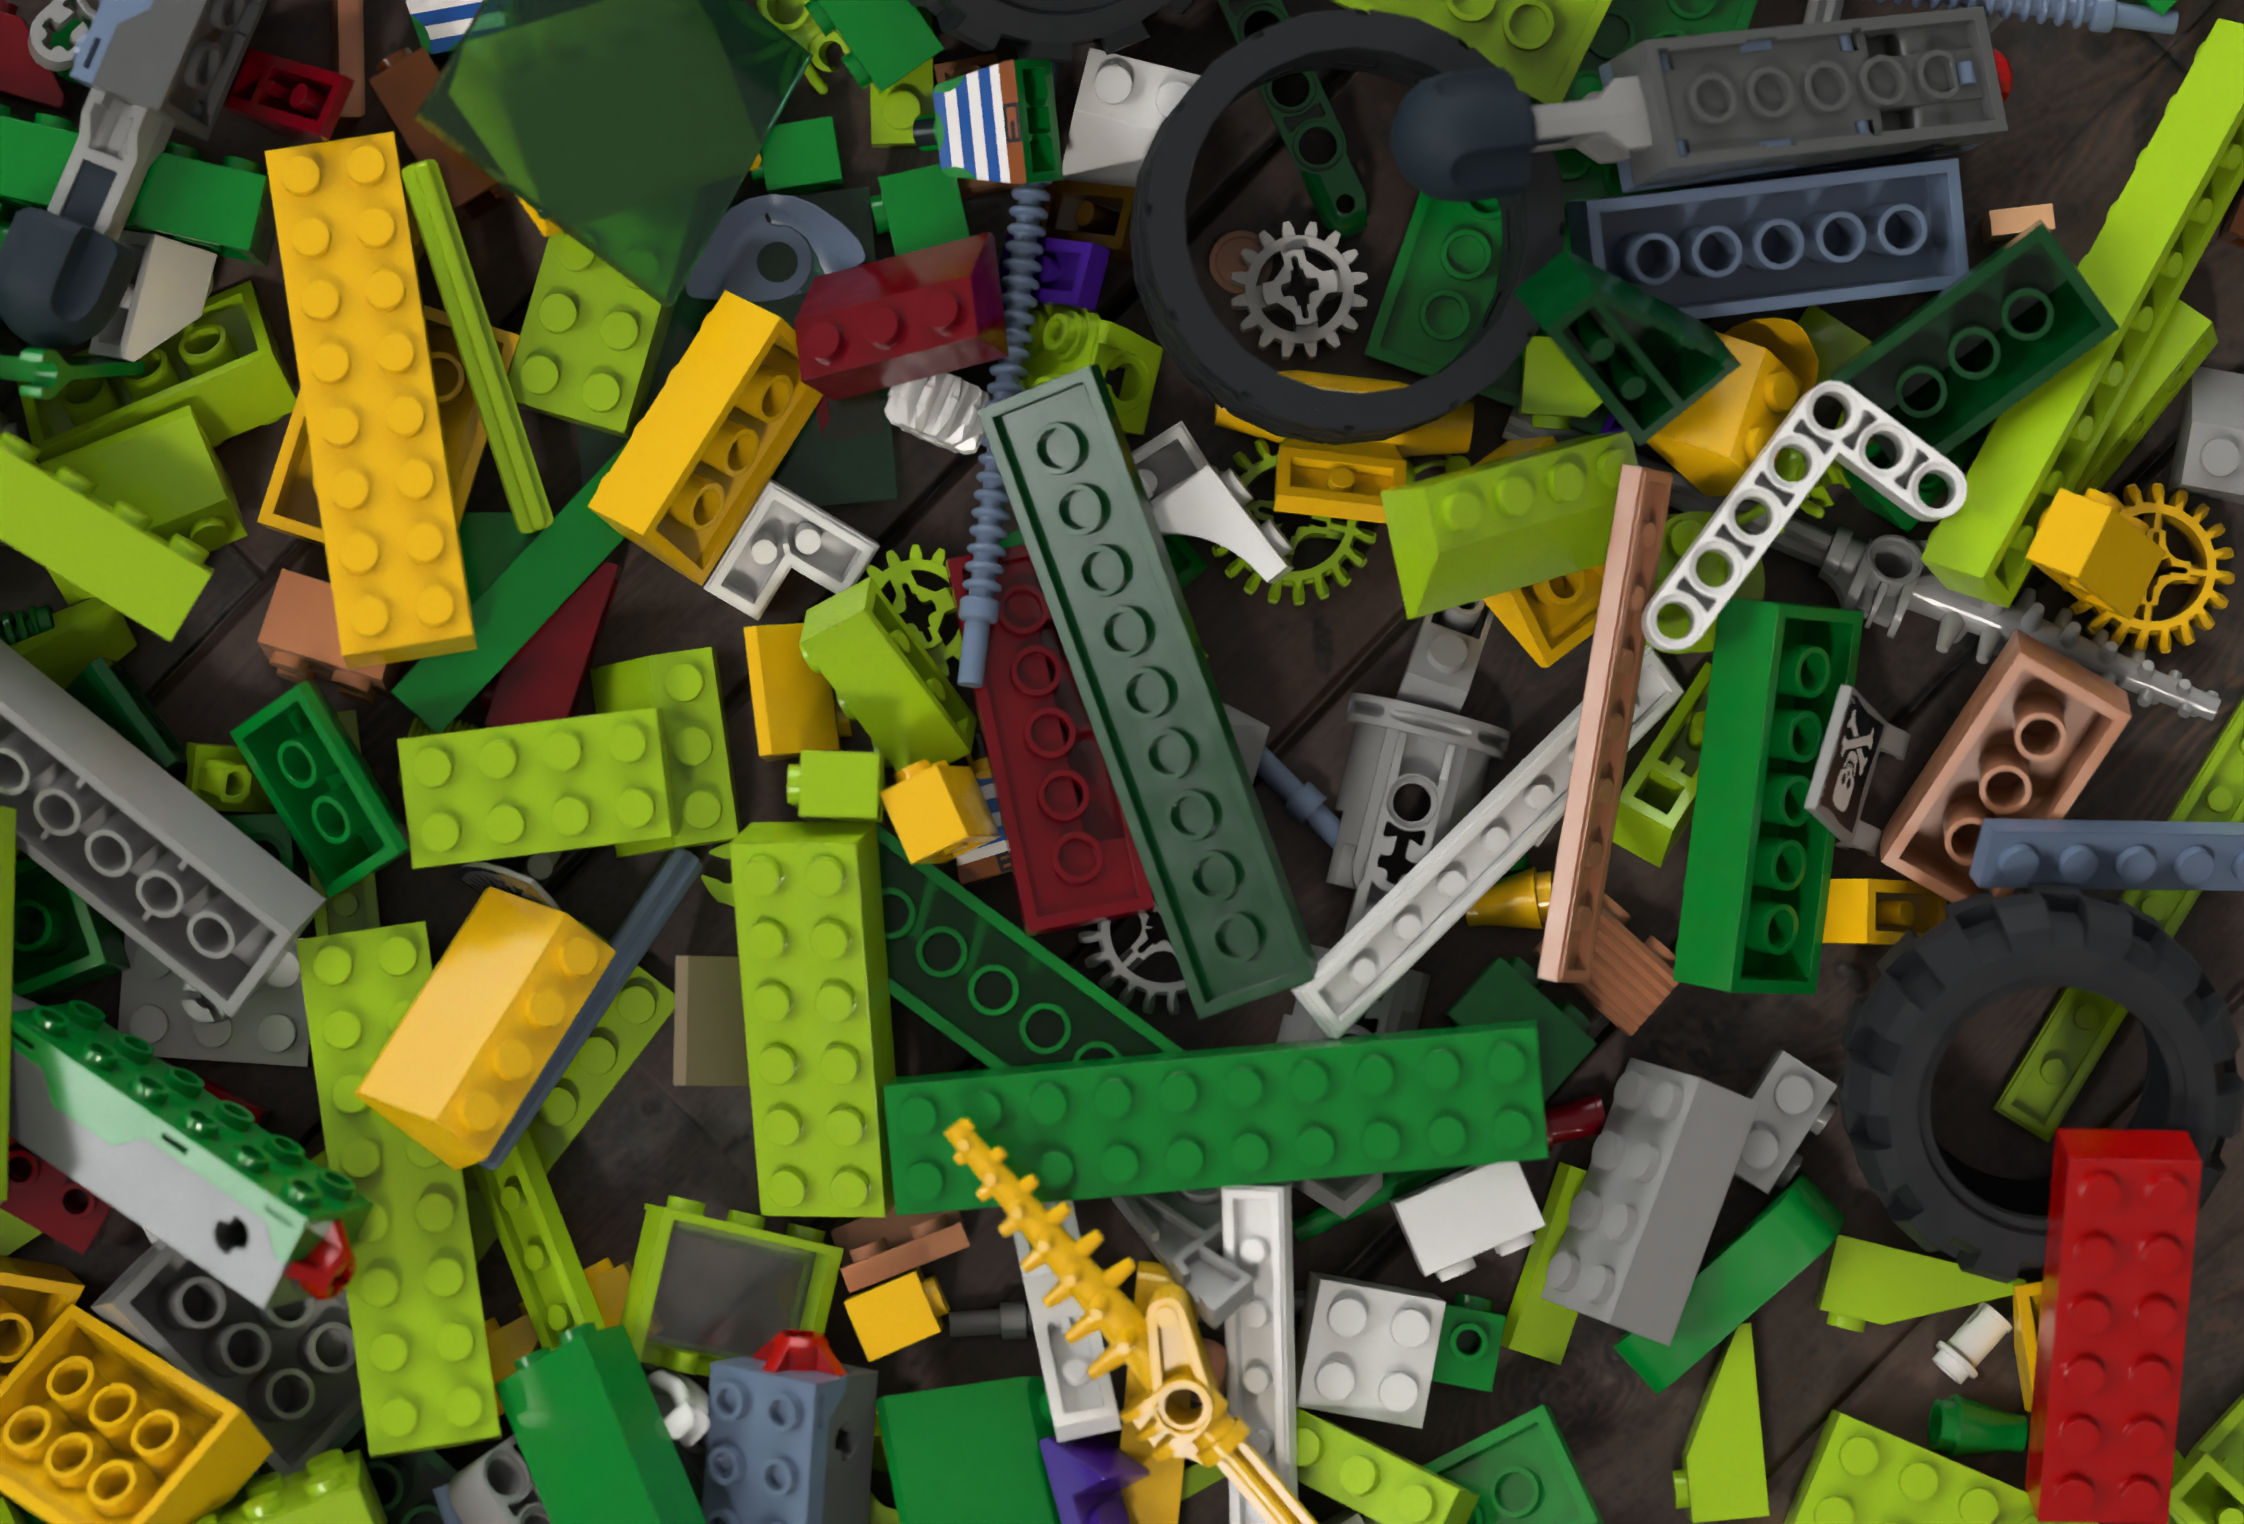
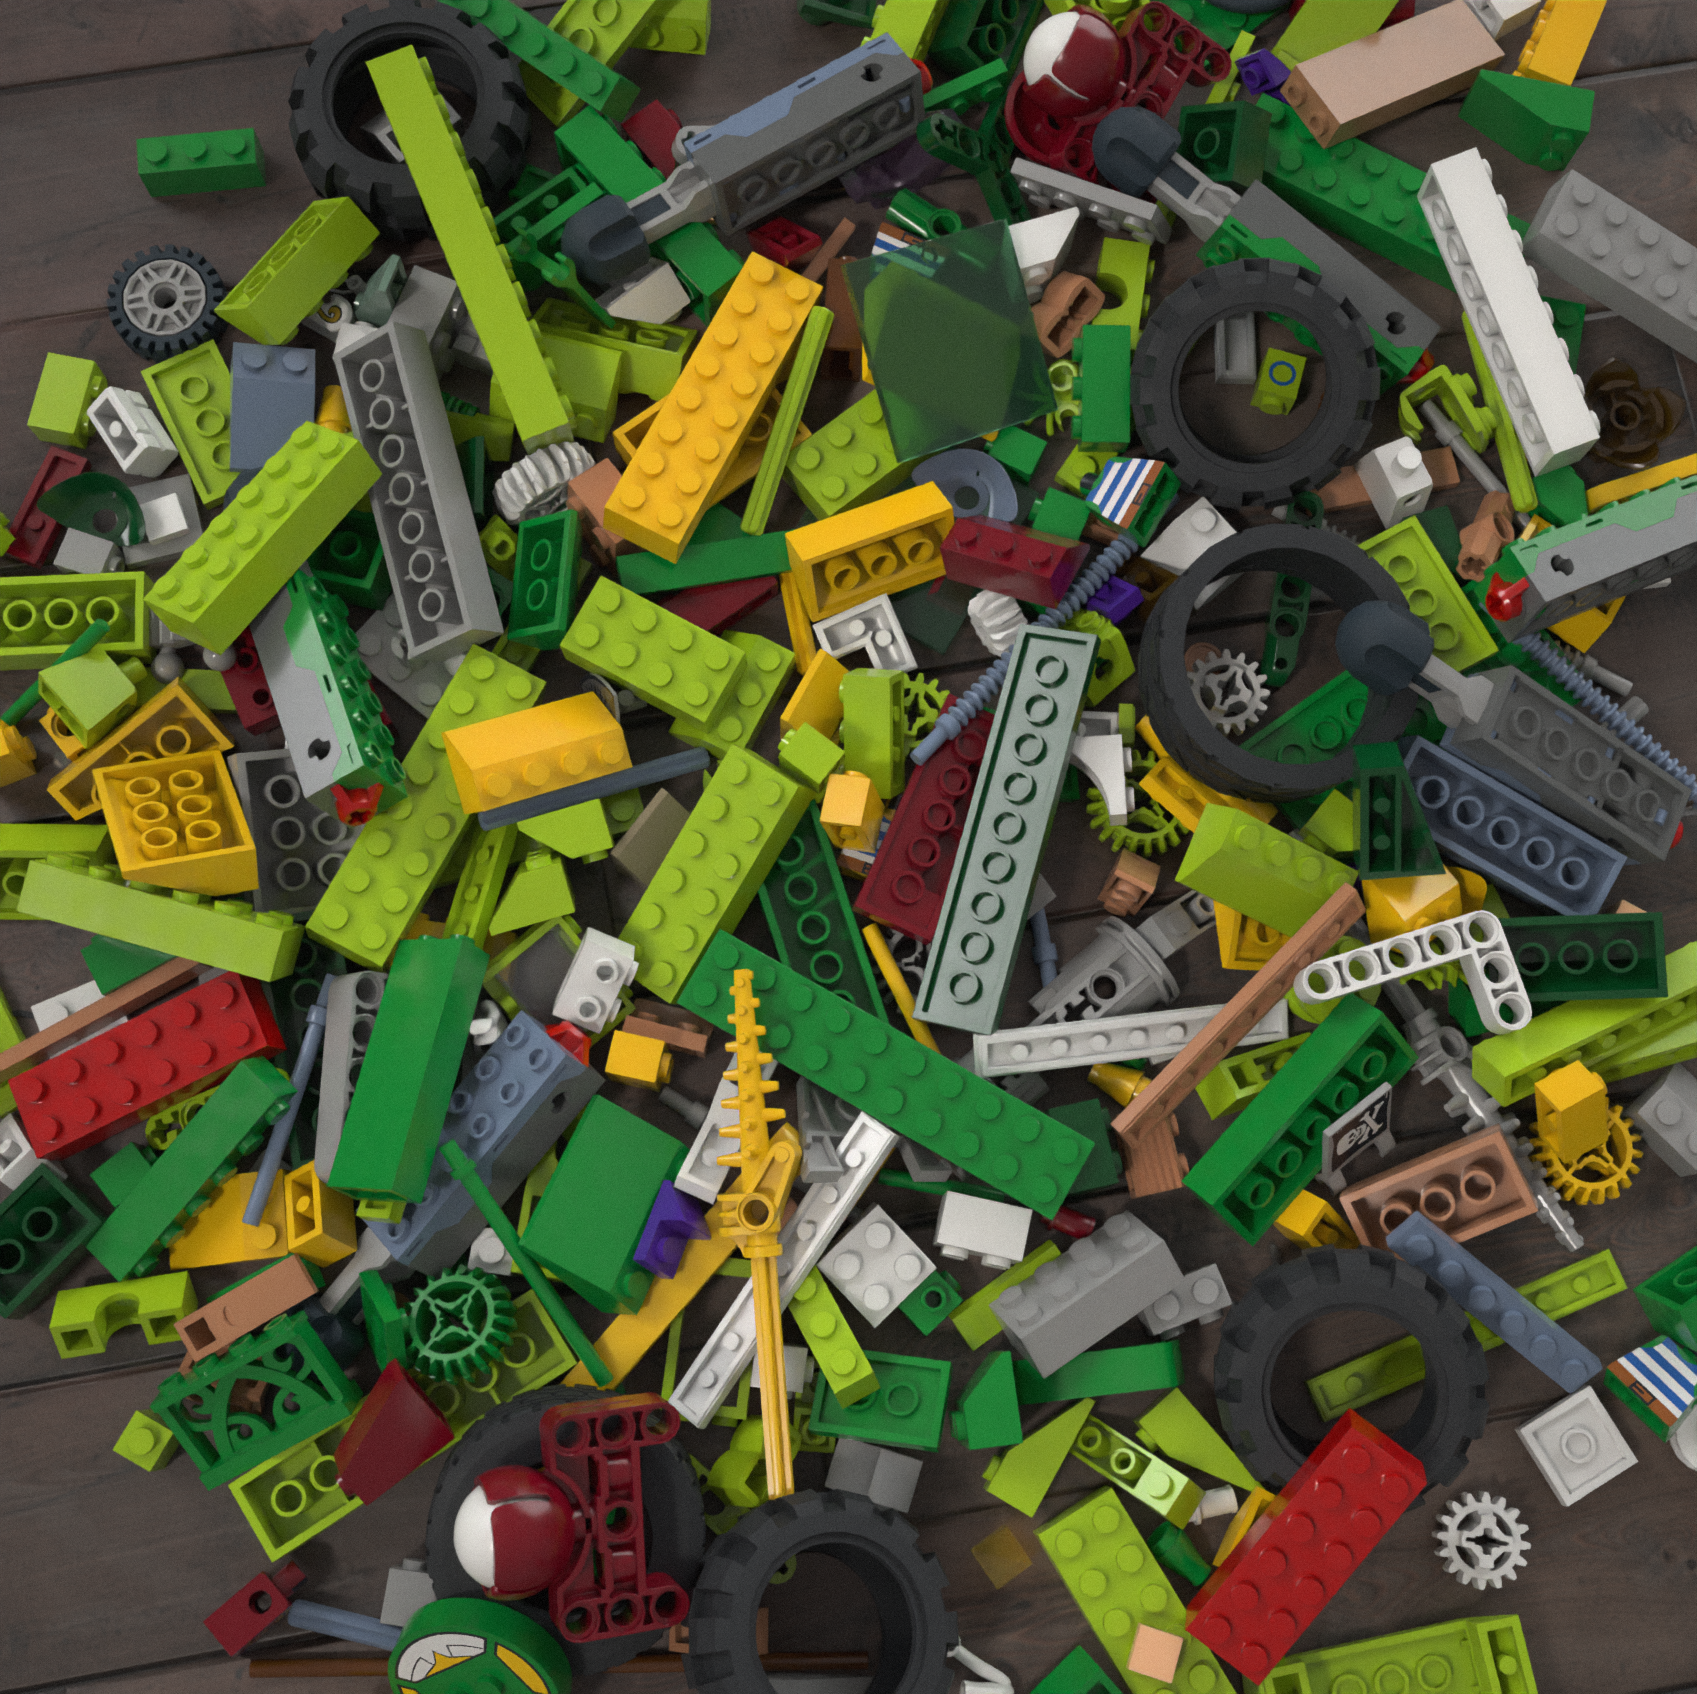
camera: 30 degrees right, 10 degrees down
none -> lime slope [489,846,575,936]
none -> white gear [492,442,596,528]
none -> lime slope [517,798,615,864]
none -> white brick [552,927,639,1034]
none -> yellow axle [778,572,817,675]
none -> yellow bar [861,923,942,1055]
none -> green slope [948,1351,1023,1450]
none -> lime slope [1068,1414,1206,1530]
none -> nougat slope [1097,848,1161,917]
none -> lime tile [1117,704,1135,751]

